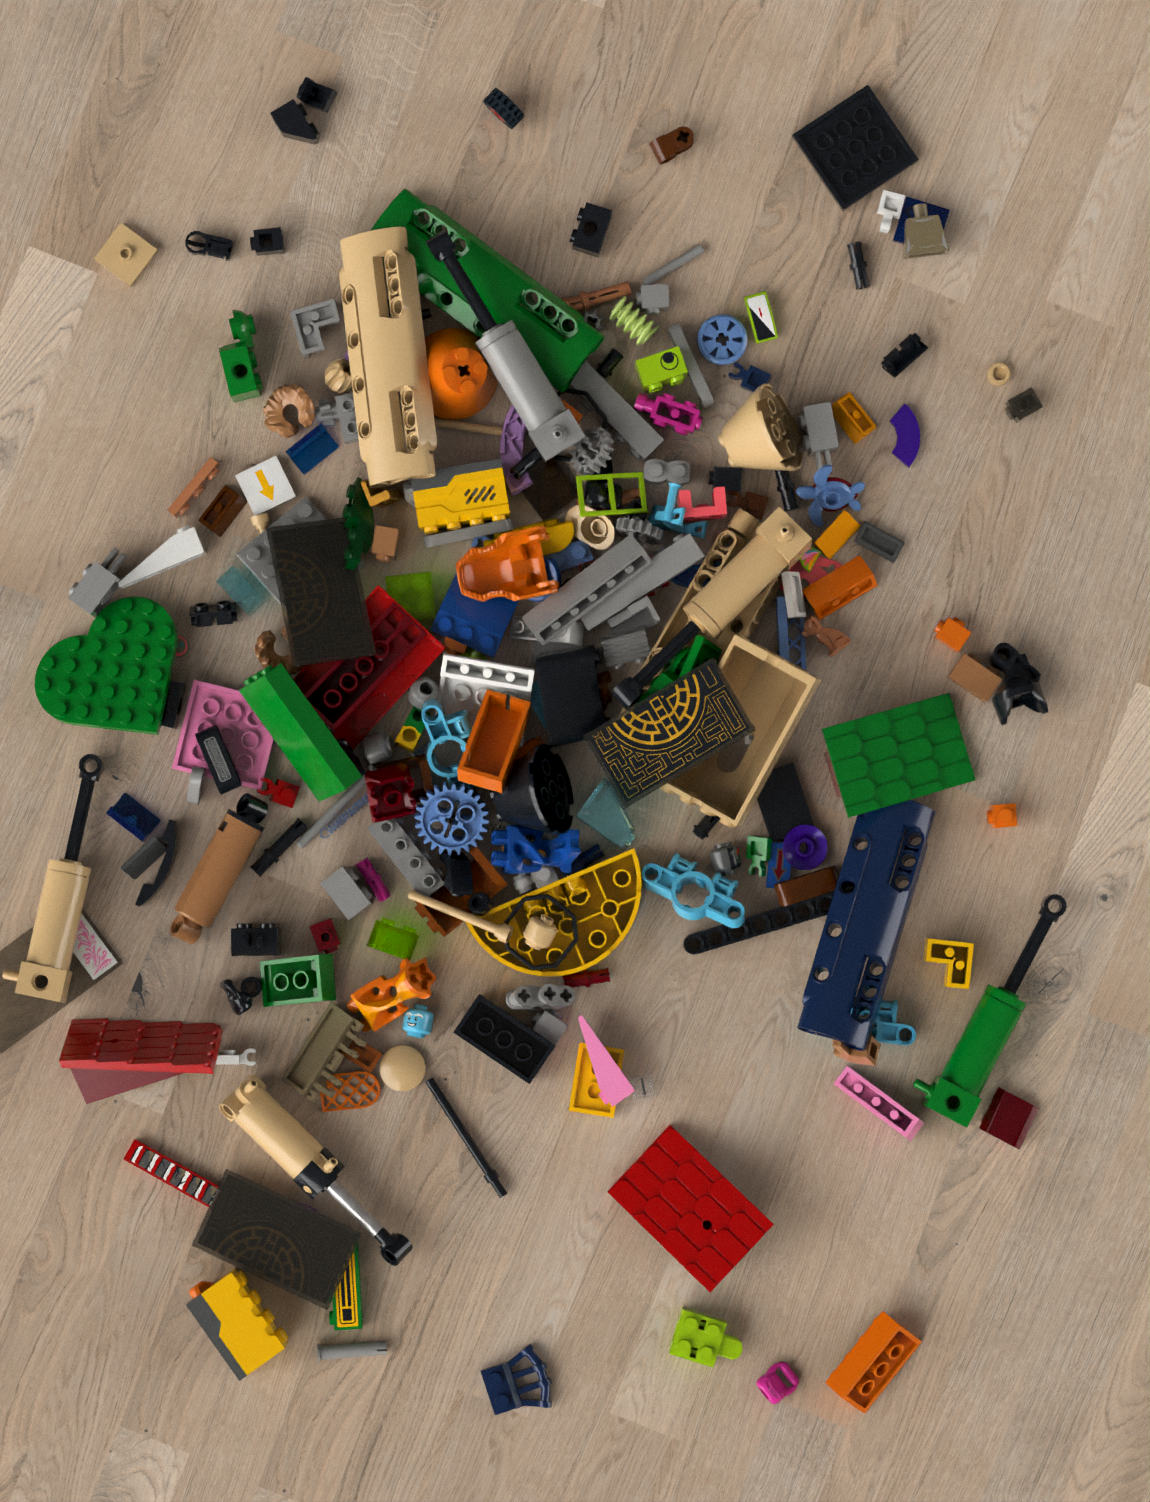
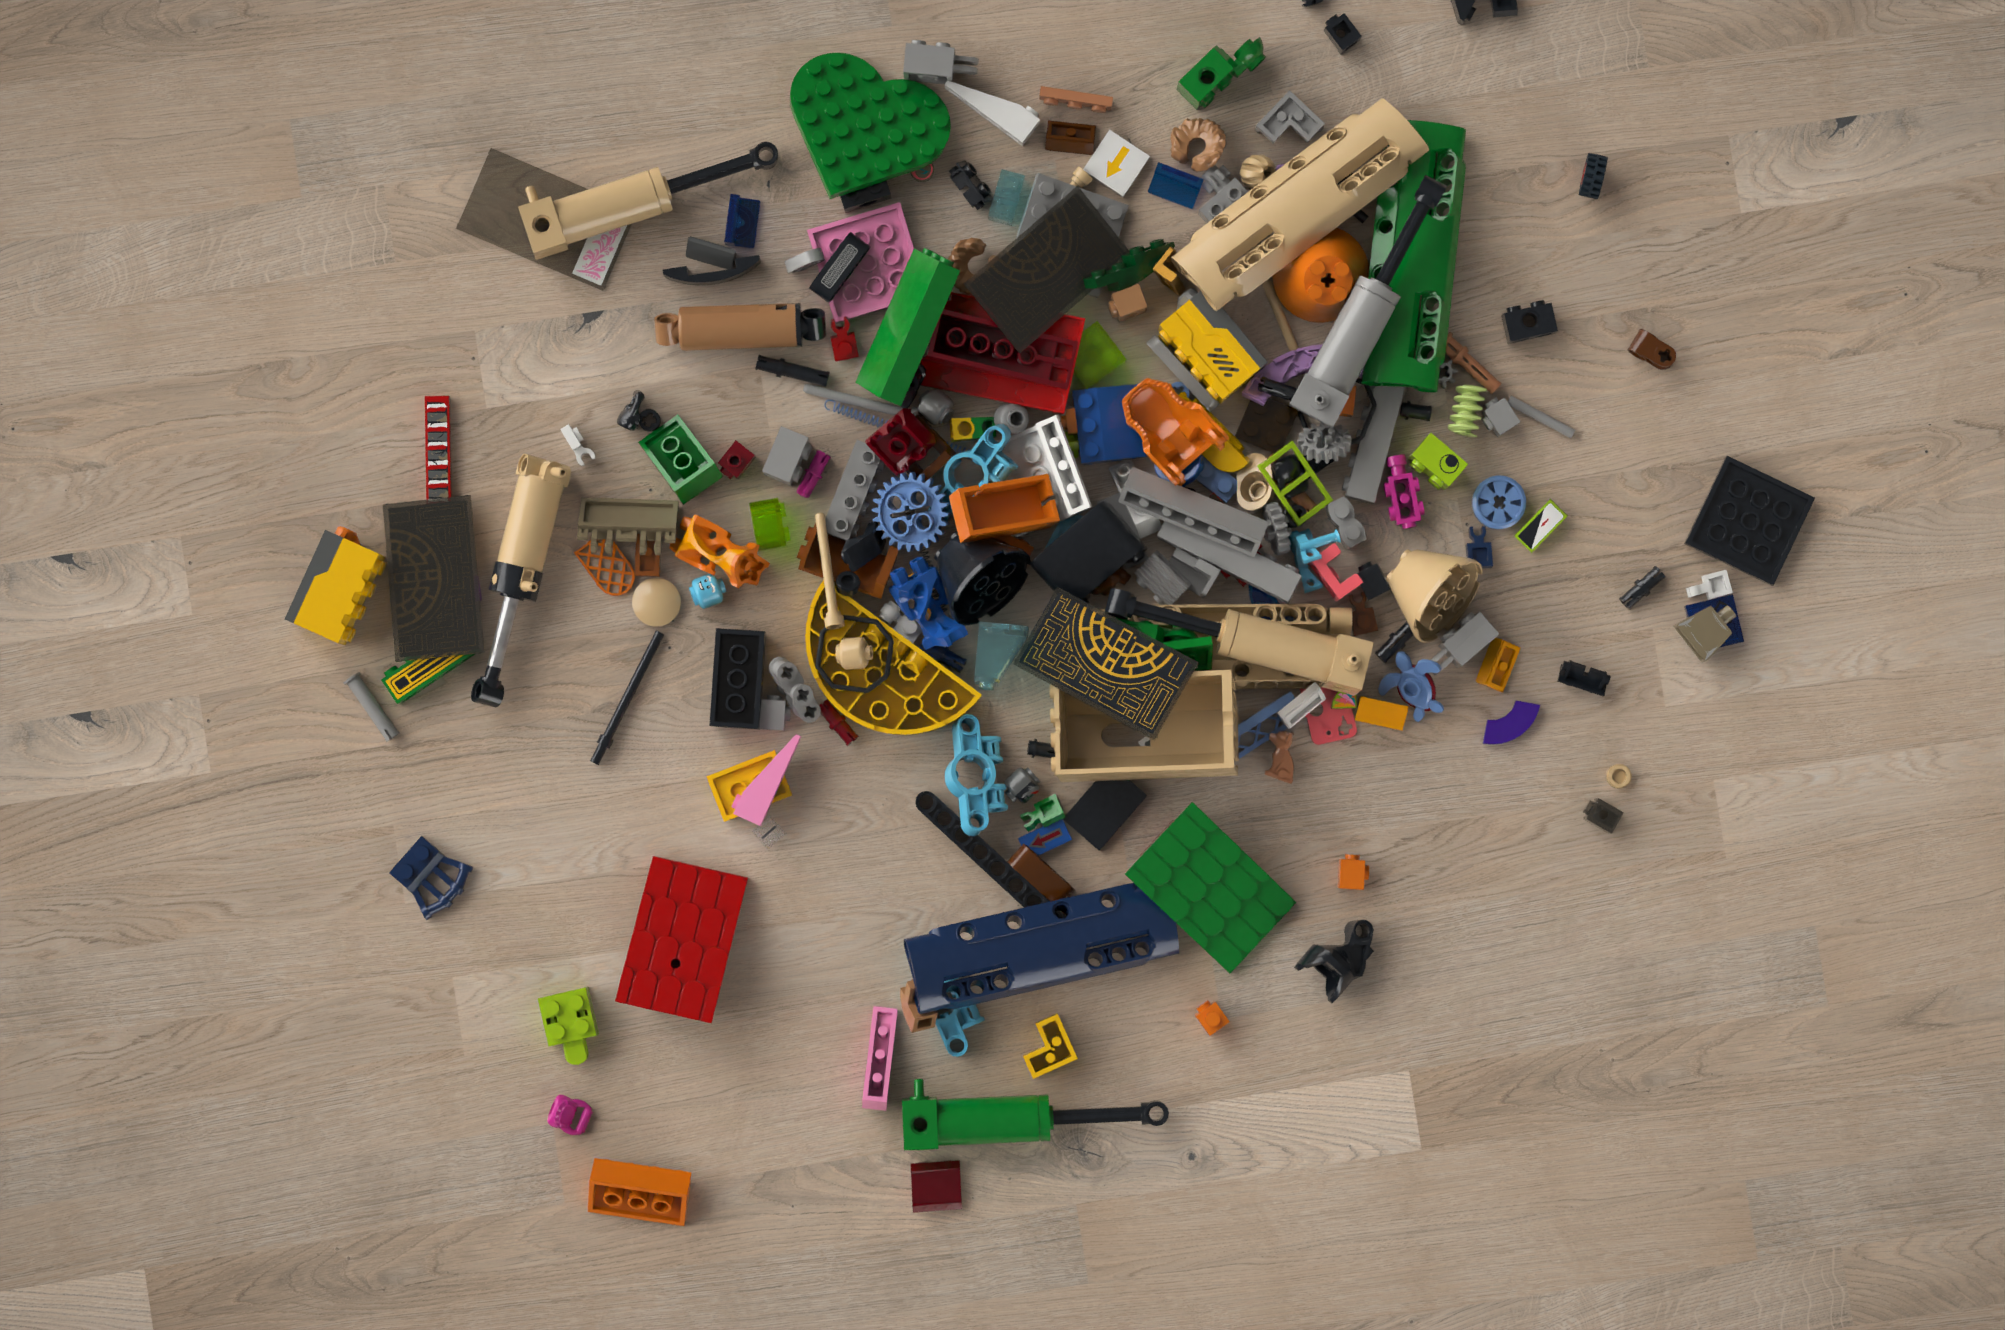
camera: 65 degrees right, 0 degrees up
red piece [59,1018,223,1104] -> none
black hinge [231,923,281,956] -> none
light grey beam [667,323,715,408] -> none
dark purple dish [782,825,828,870] -> none
orange panel [802,556,878,620] -> none
dark grey tile [853,521,905,563] -> none
medium nougat brick [947,653,1002,703] -> none

